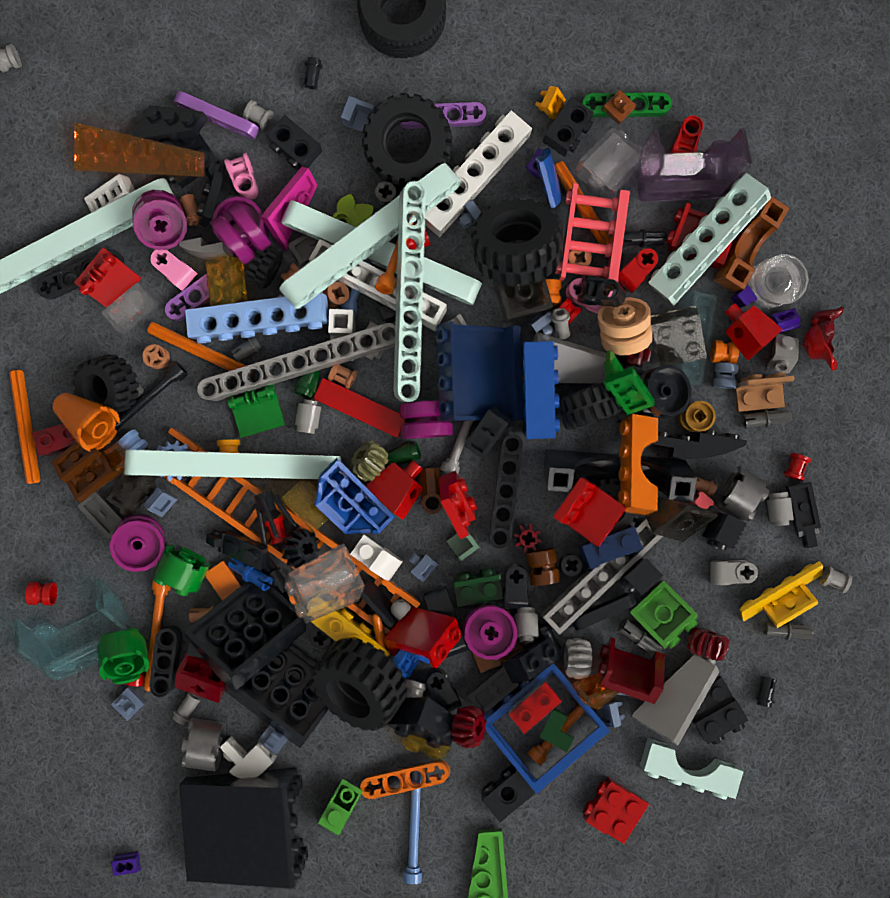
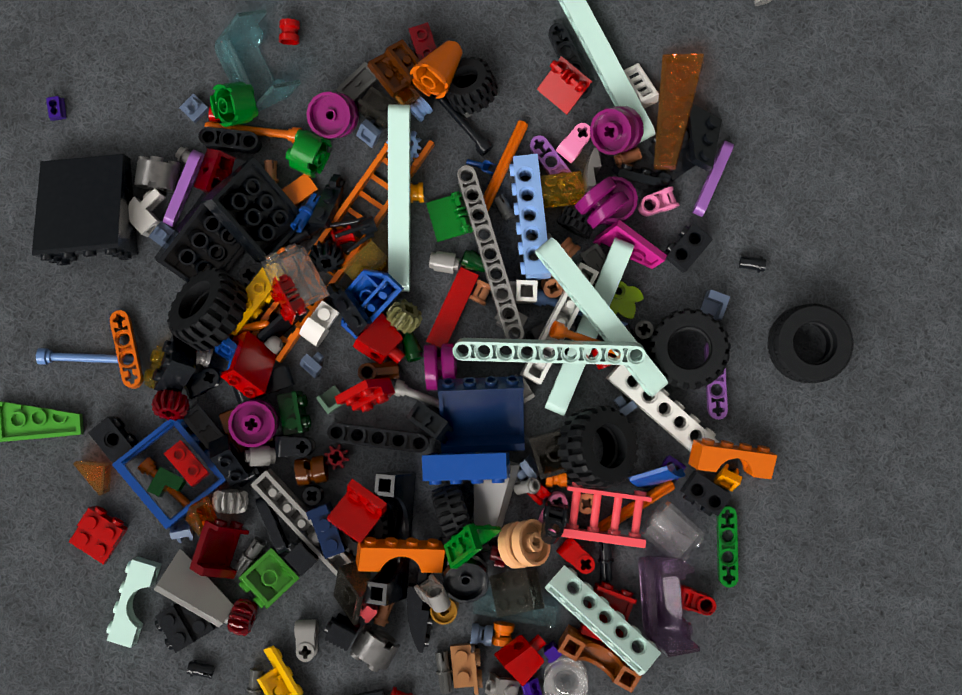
camera: 90 degrees right, 0 degrees up
orange axle [9,370,40,484] -> none
clear brick [101,282,160,334] -> none
nougat wheel [142,344,170,369] -> none
light grey bush [243,100,274,130] -> none
bright green slope [316,779,363,836] -> none
dark orange tile [603,90,636,125] -> none
light grey brick [767,492,794,526] -> none
none -> clear orange slope [73,460,112,496]
none -> medium lavender beam [163,150,204,227]
none -> red hinge [270,274,307,325]
none -> black hinge [325,282,372,337]
none -> light grey piece [414,574,451,613]
none -> blue hand [466,159,496,175]
none -> orange arch [688,438,777,479]

